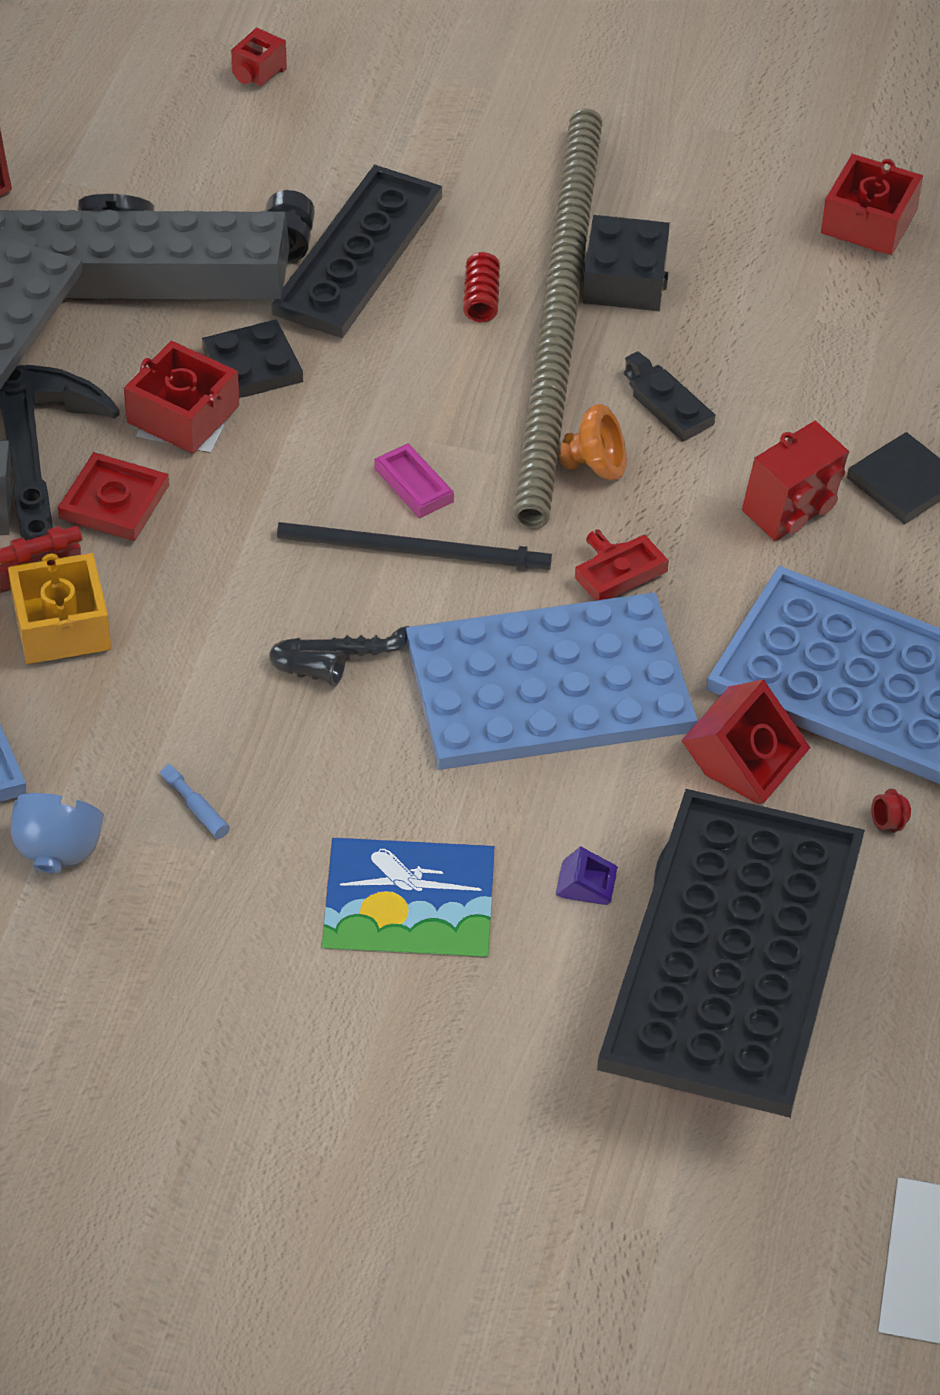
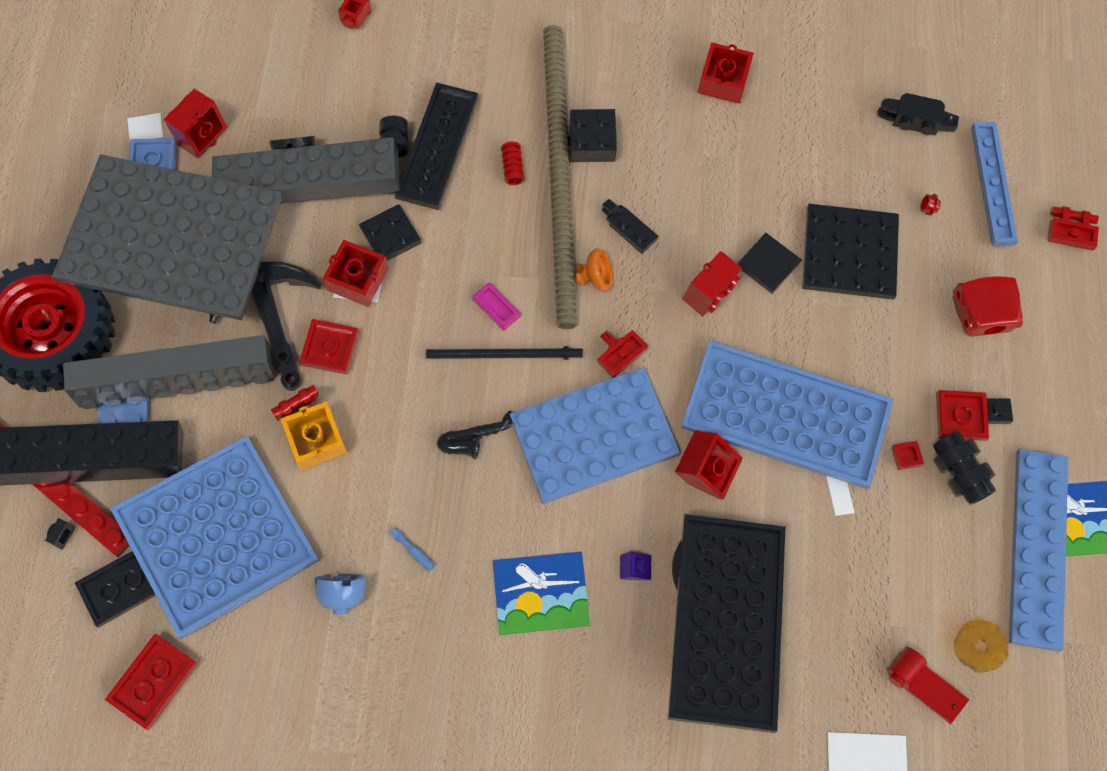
camera: 10 degrees left, 20 degrees up
red plate [871,789,911,833] -> none

